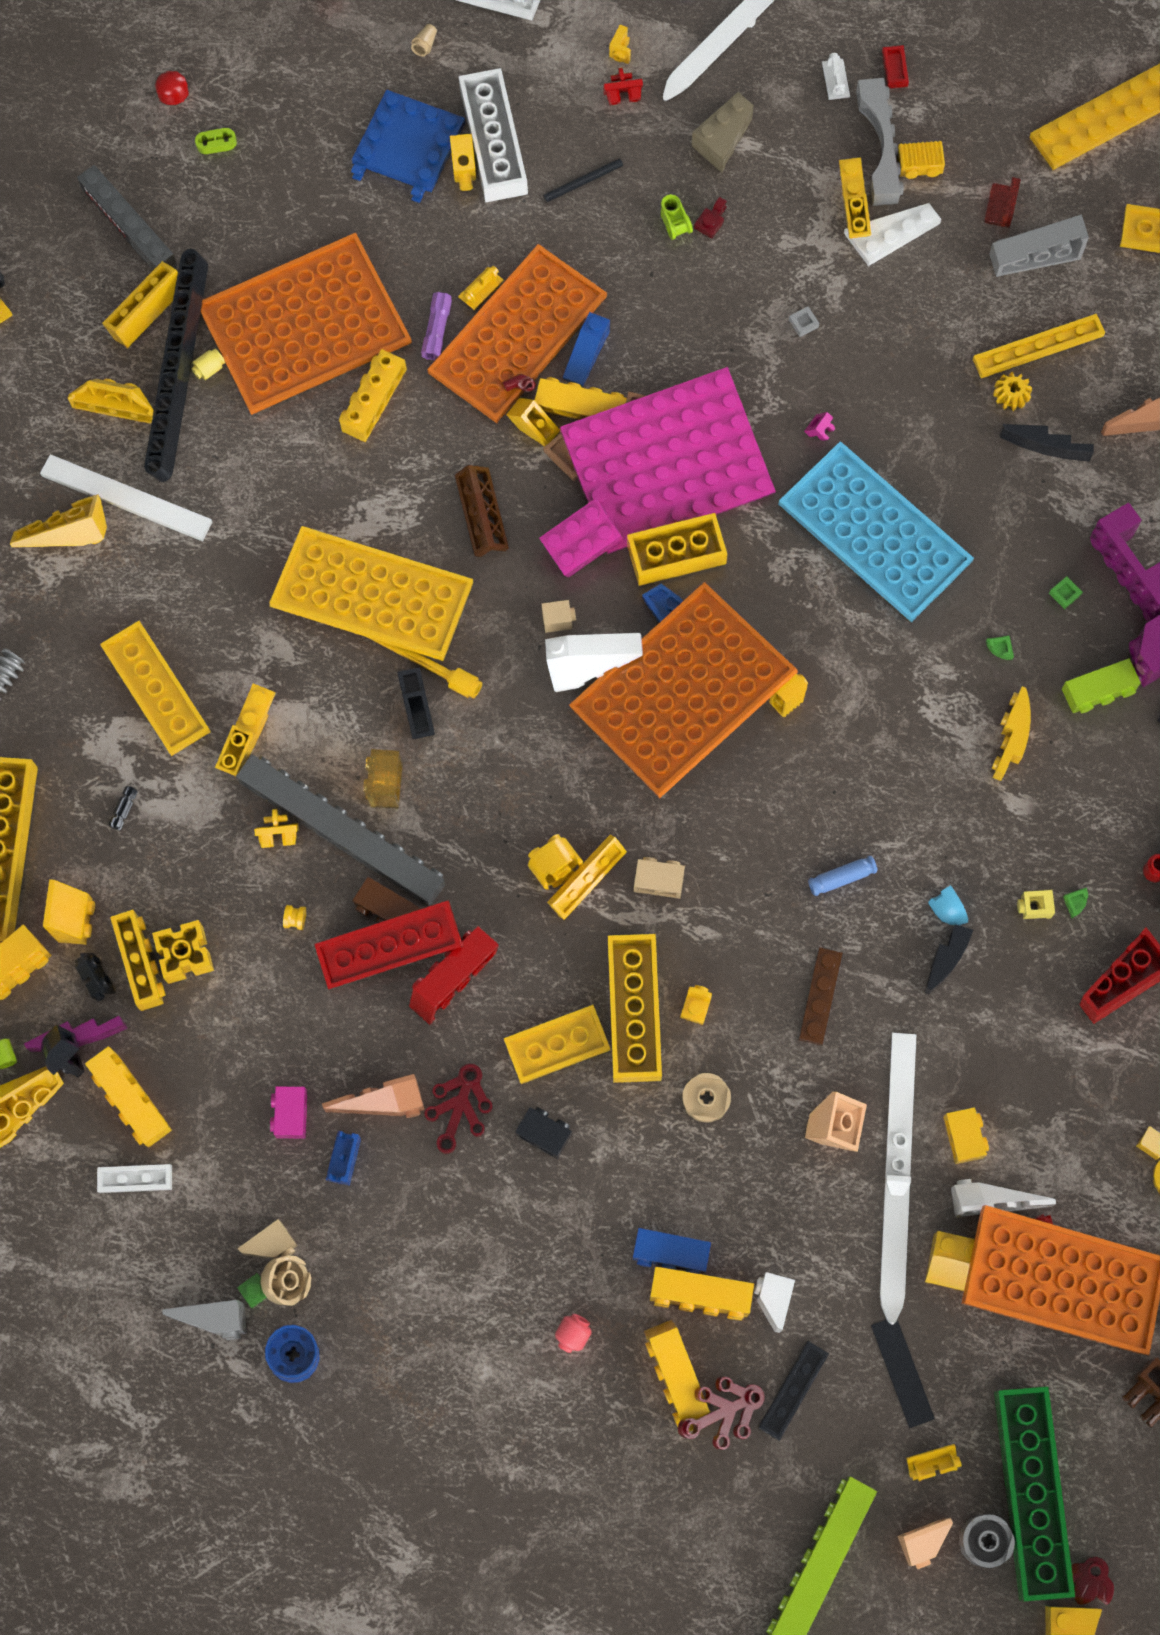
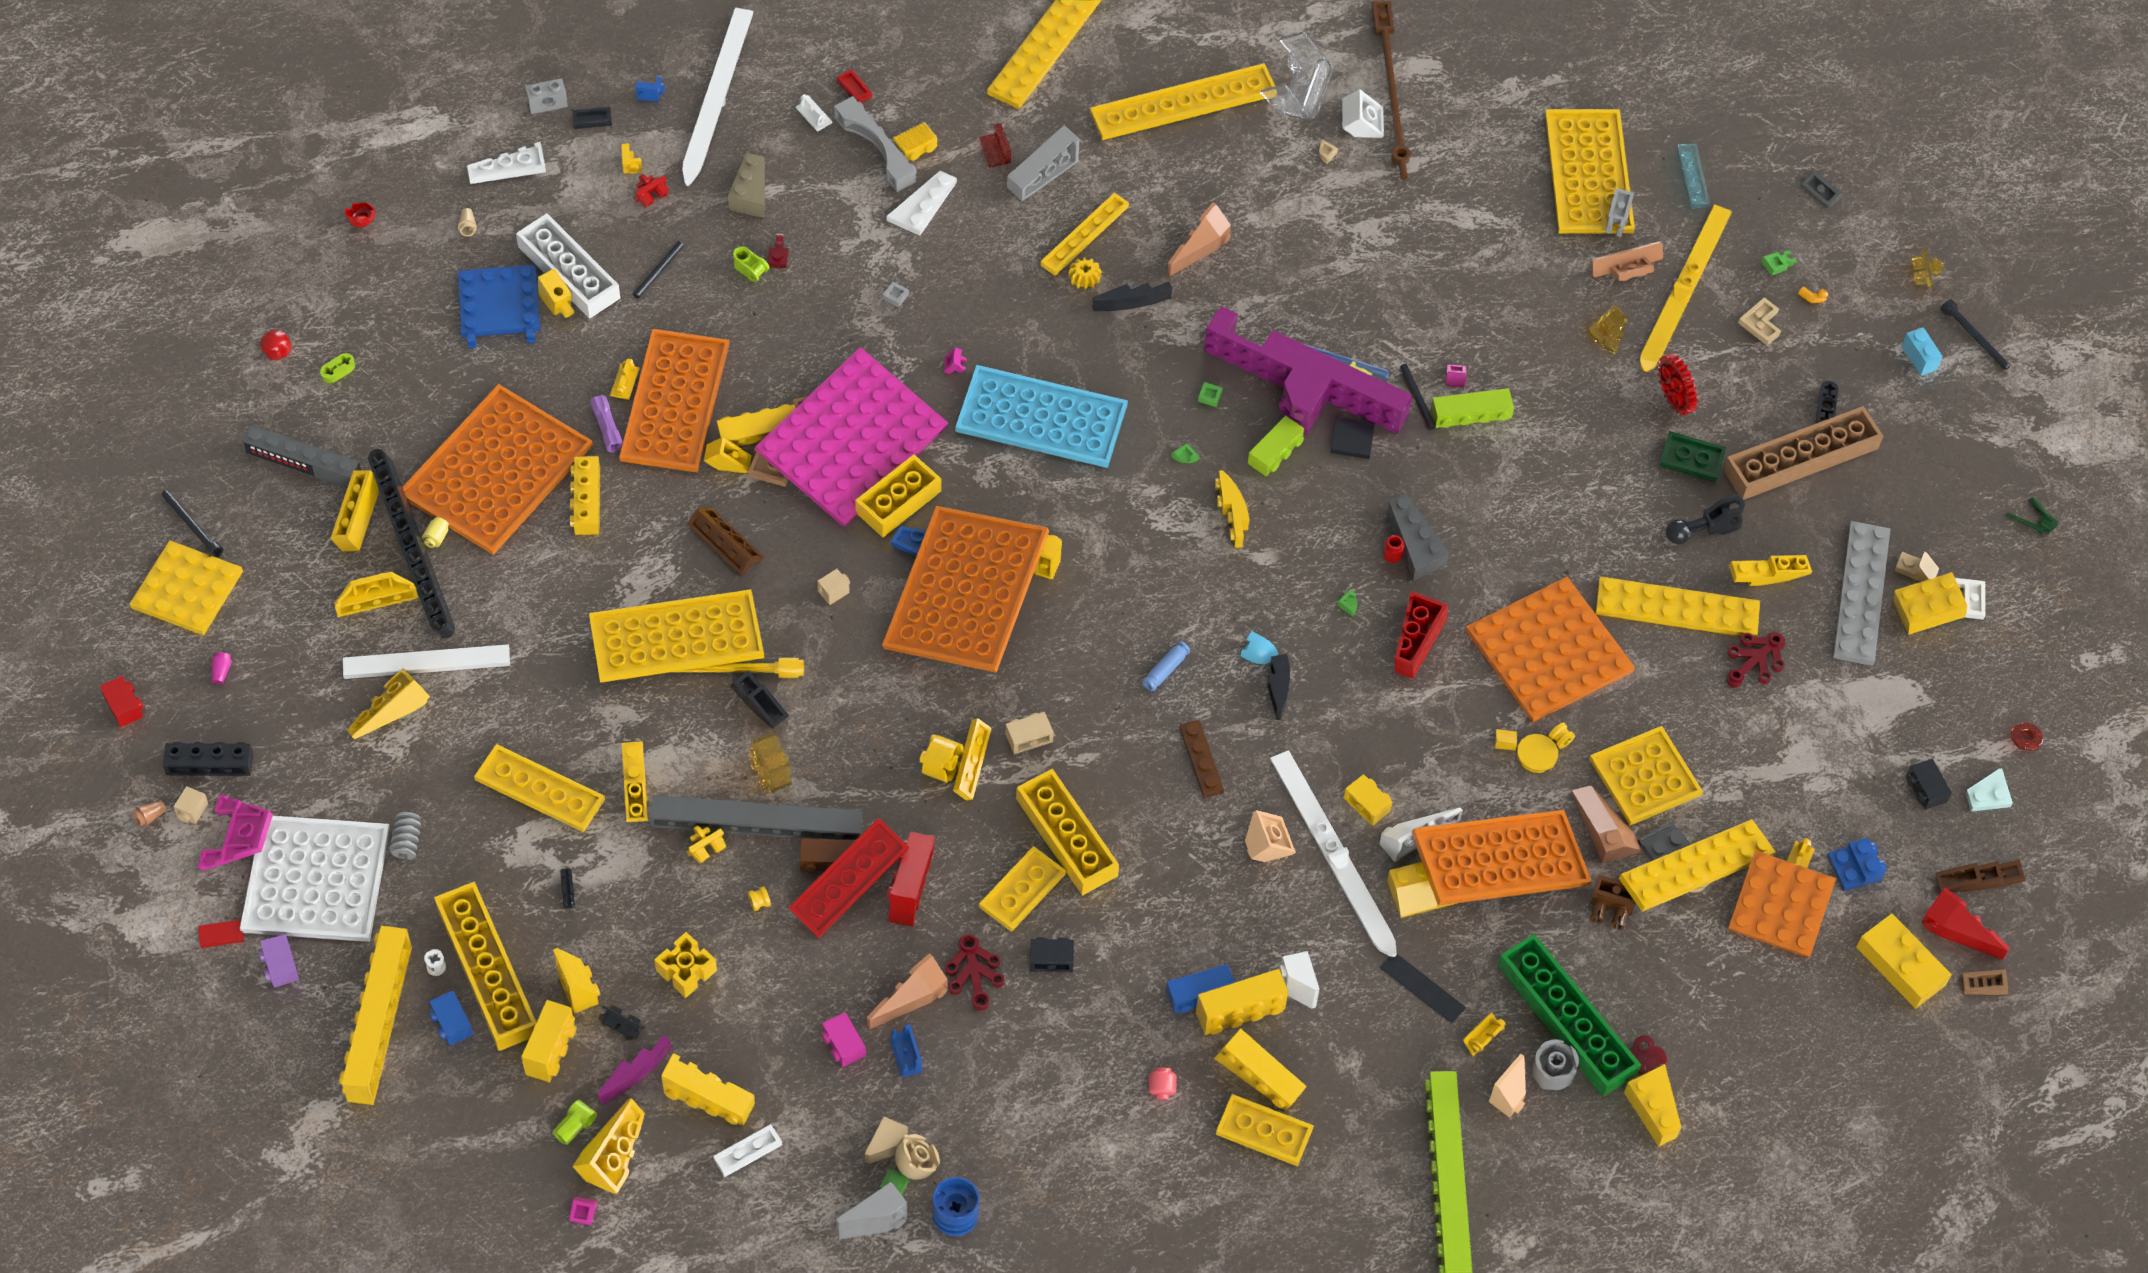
camera: 35 degrees left, 15 degrees down
black brick [41,1024,85,1078] -> none
yellow brick [110,910,166,1011] -> none
dark red arm [502,374,536,392] -> none
dark pink brick [539,499,624,578] -> none
white wedge [545,633,643,692] -> none
blue slope [563,312,610,387] -> none
plant [678,1376,764,1450] -> none
yellow bracket [680,985,712,1025] -> none
tan plate [682,1073,731,1123] -> none
black tile [758,1341,829,1441] -> none
yellow slope [839,157,871,239] -> none
light yellow brick [1017,890,1055,919] -> none
none -> yellow plate [1216,1094,1314,1167]

